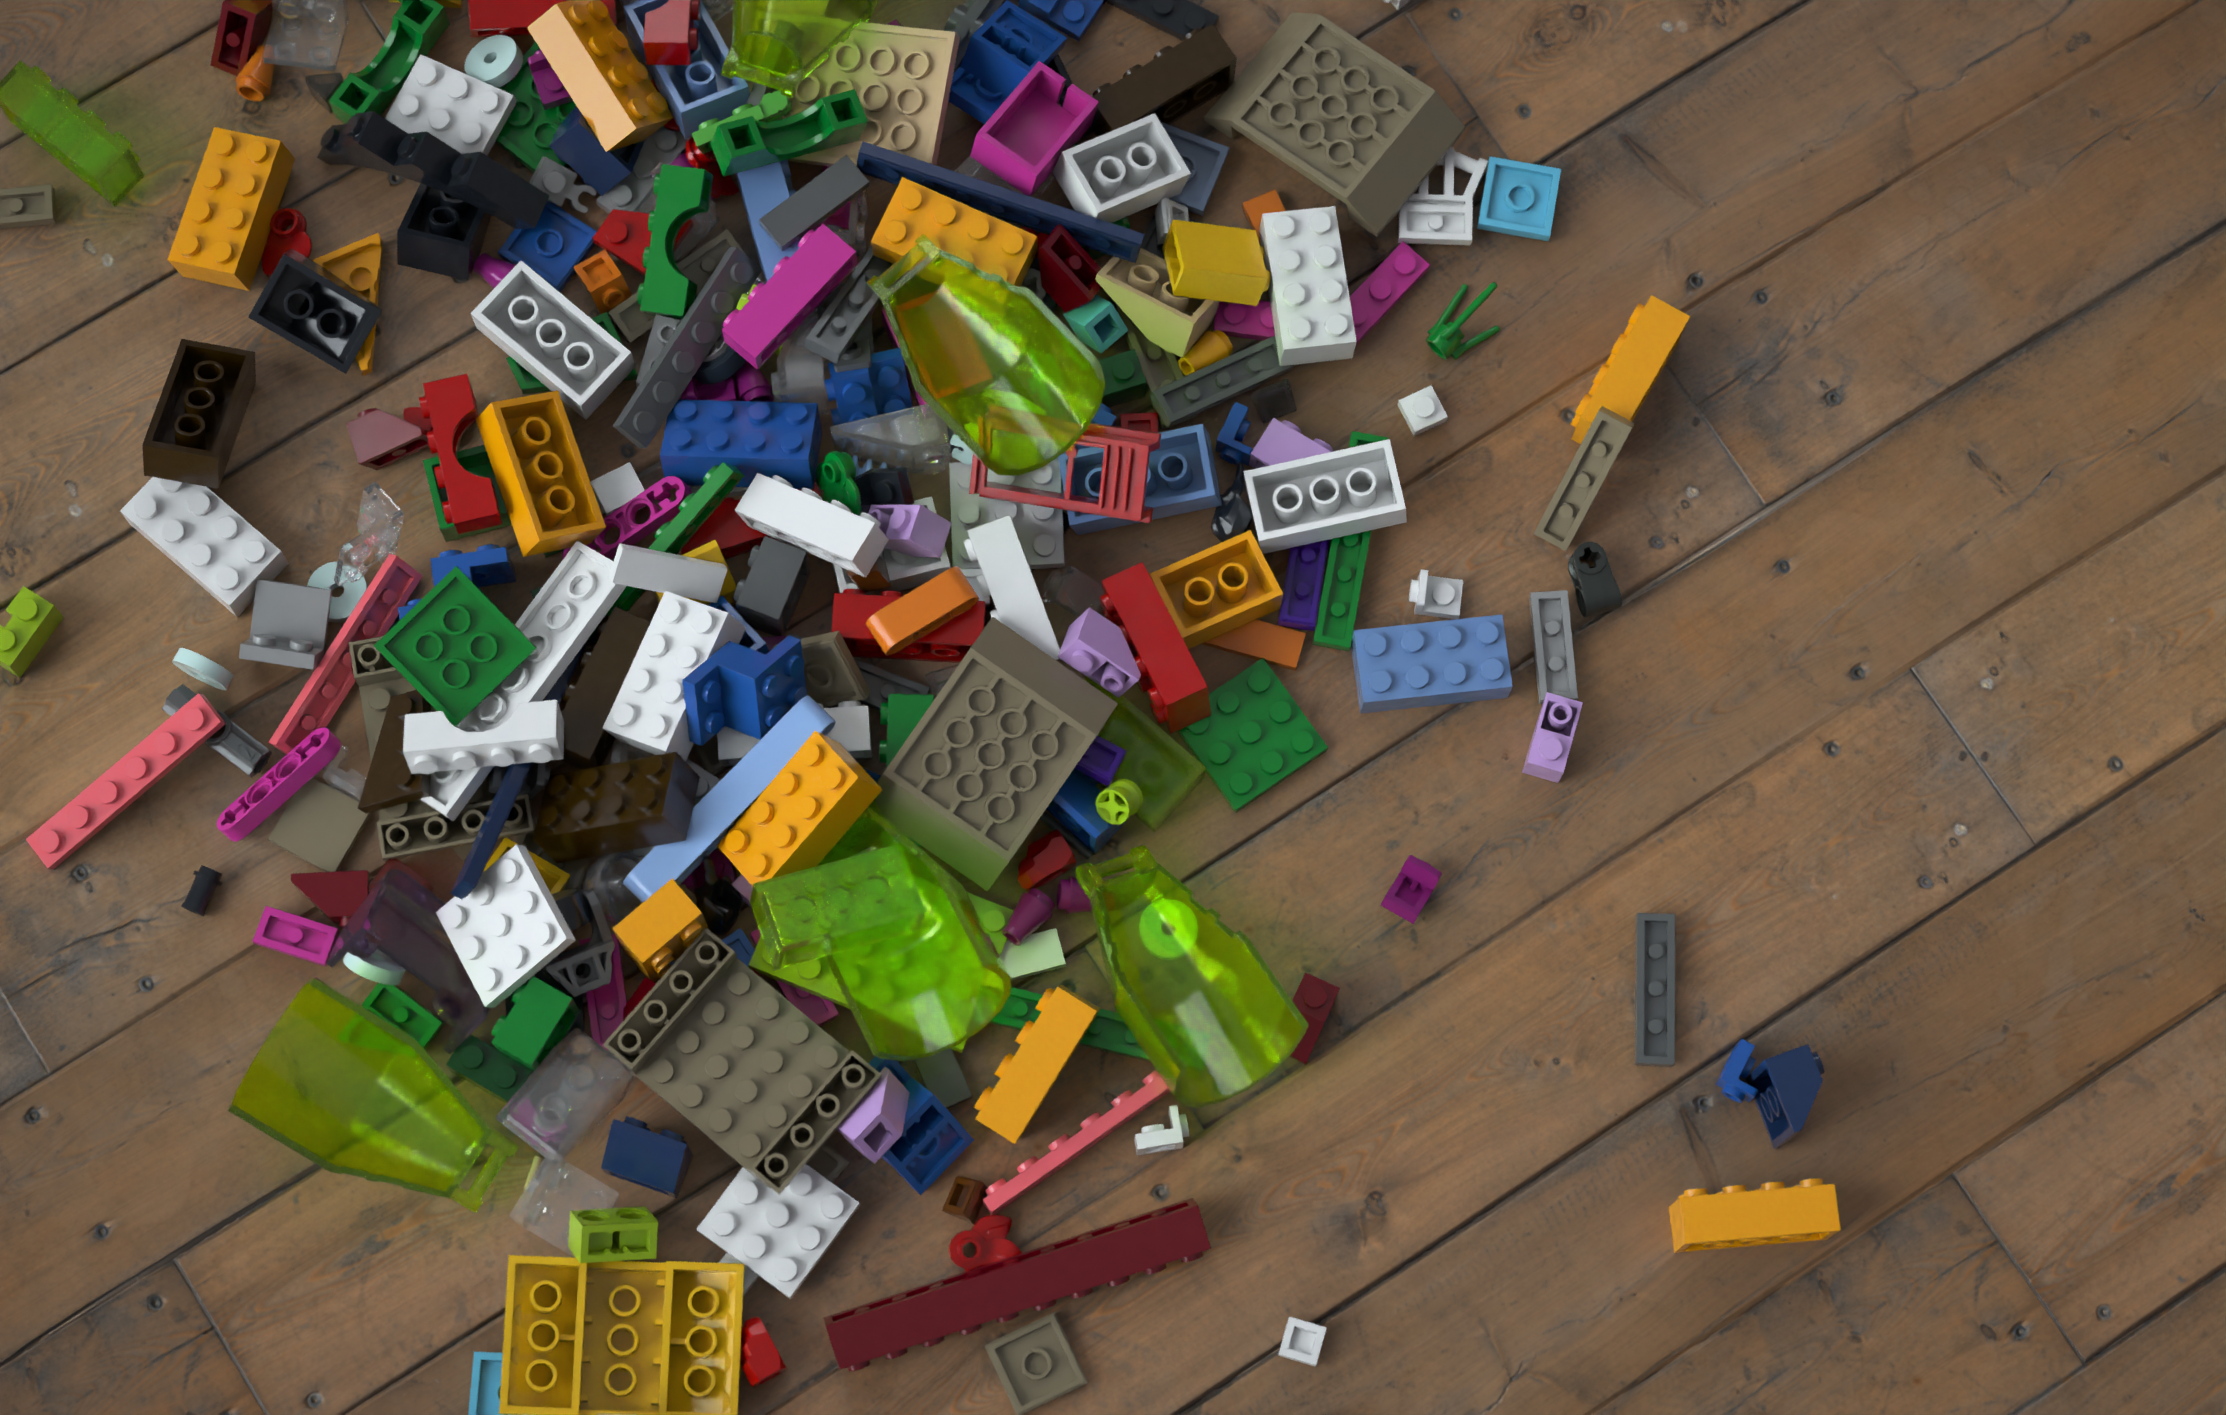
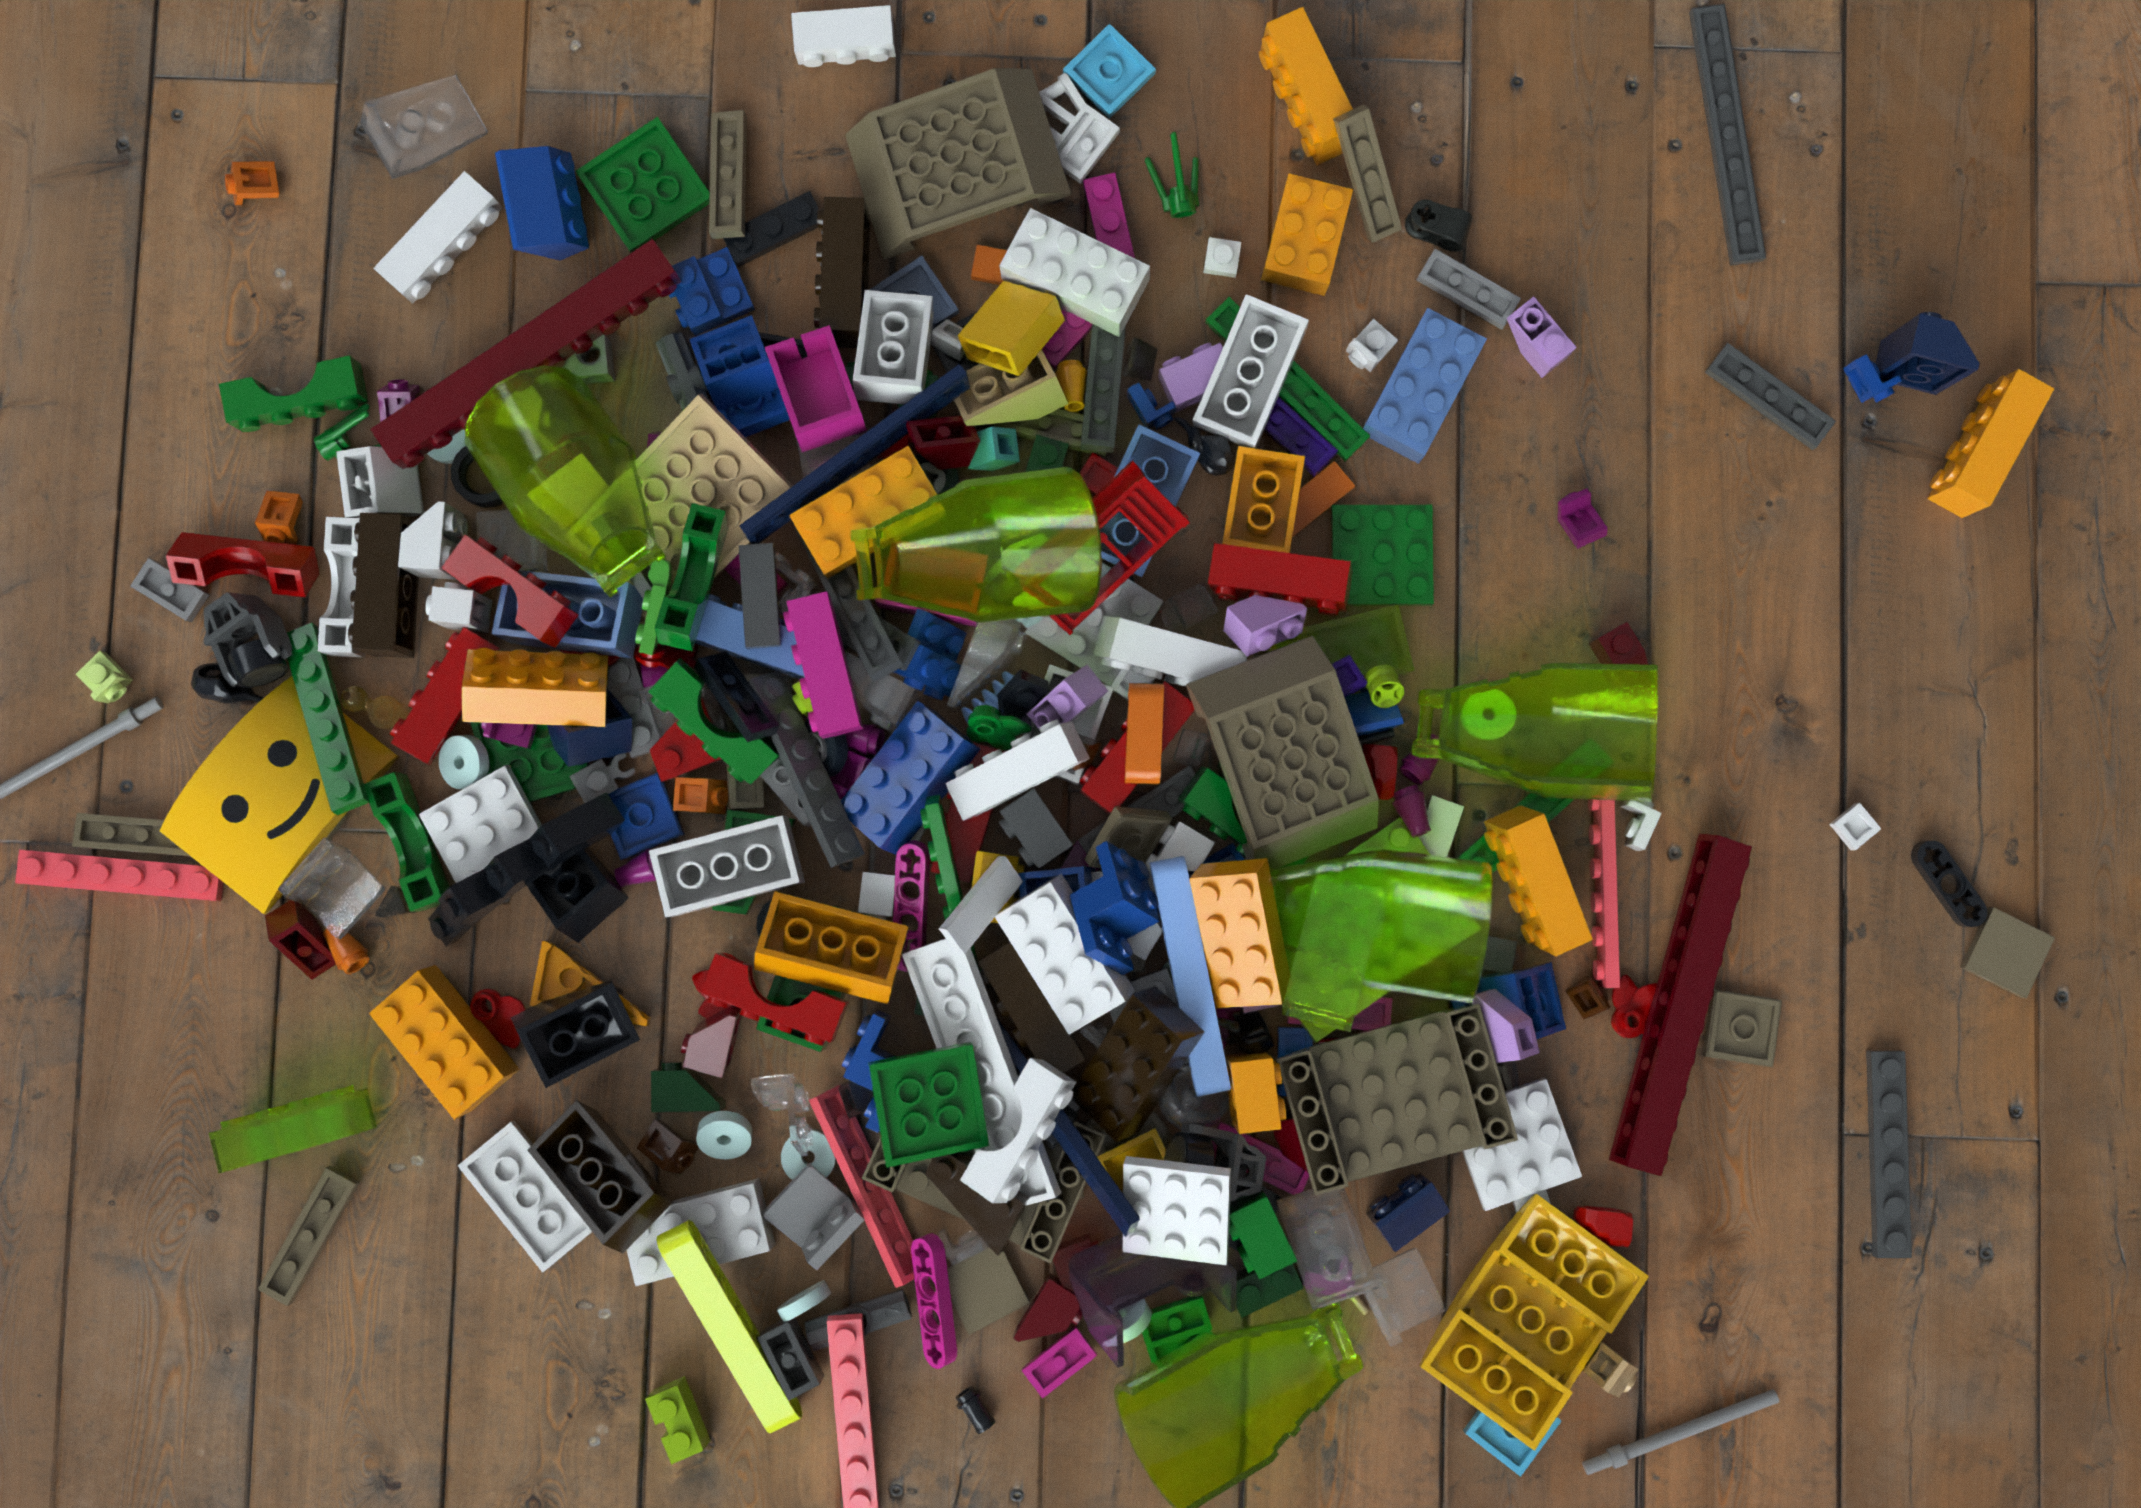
camera: 50 degrees left, 10 degrees up
lime brick [568,1206,658,1263] -> none
none -> white plate [458,1121,592,1272]
none -> reddish brown bracket [637,1119,699,1174]
none -> dark green slope [651,1062,726,1112]
none -> neon yellow beam [656,1220,803,1433]
none -> black plate [694,651,780,742]
none -> light aqua piece [696,1111,753,1160]
none -> dark grey brick [757,1317,824,1401]
none -> clear smoke slope [838,1080,874,1119]
none -> light orange brick [1261,173,1353,296]
none -> dark grey tile [1689,4,1766,266]

